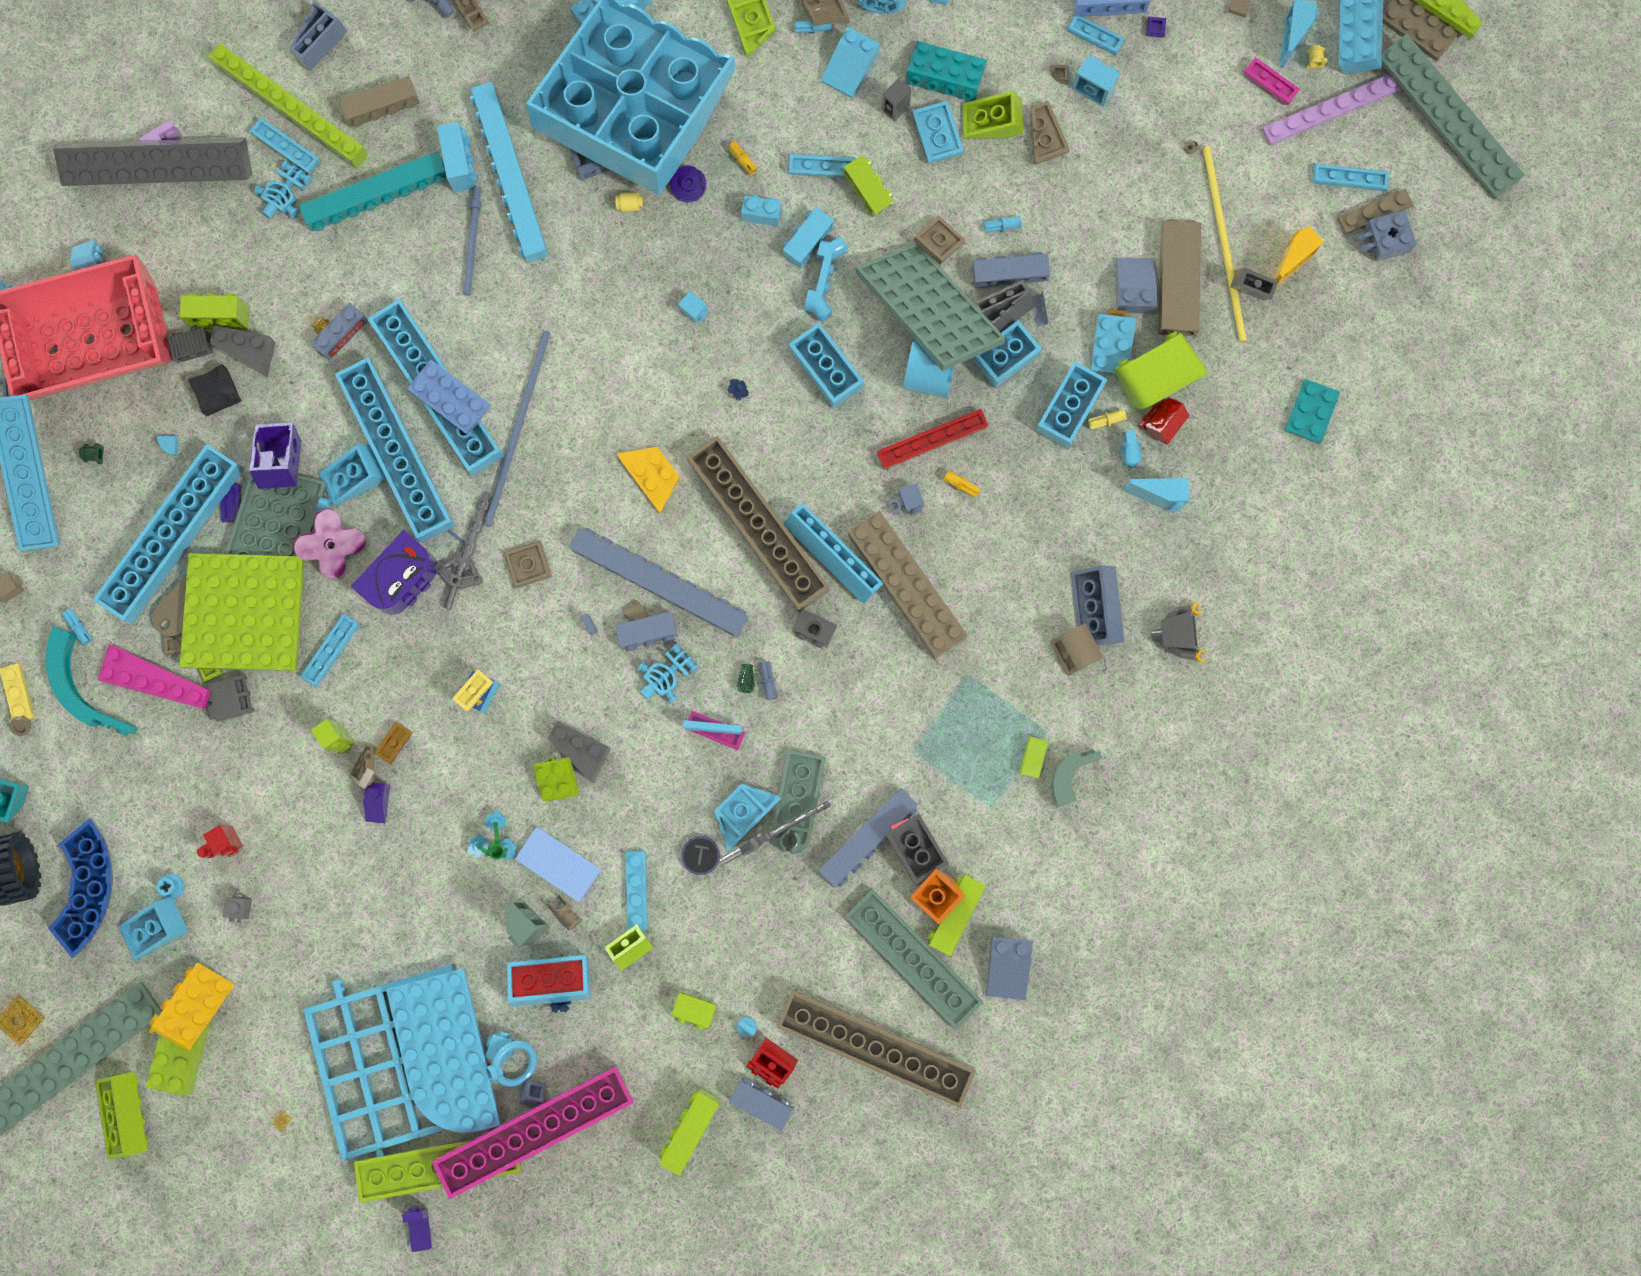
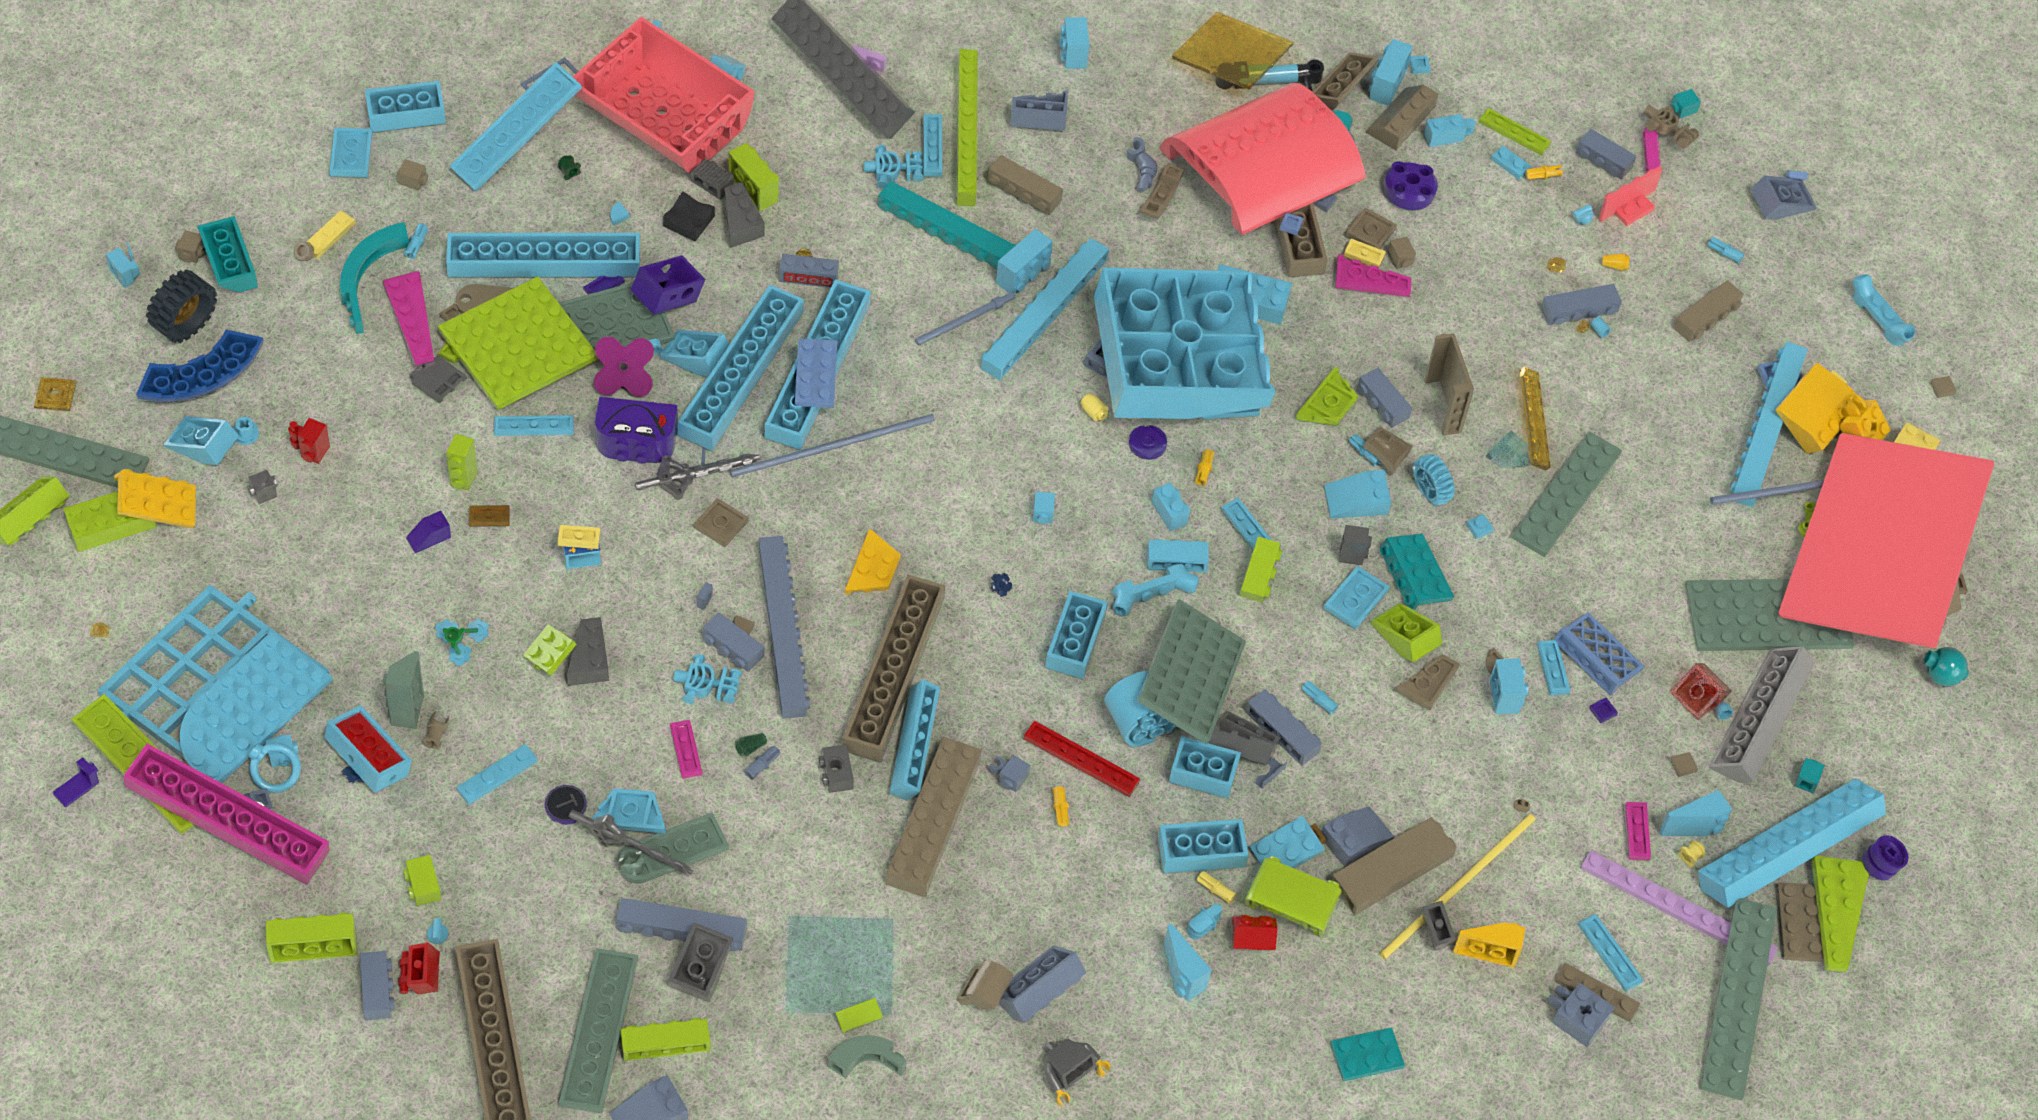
camera: 45 degrees right, 25 degrees down
dark tan wing [348,743,375,789] -> none
light blue tile [515,827,602,902] -> none
lime brick [604,924,654,971] -> none
medium azure tile [683,720,743,735] -> none
orange slope [910,869,965,924] -> none
dark tan plate [913,215,965,265] -> none

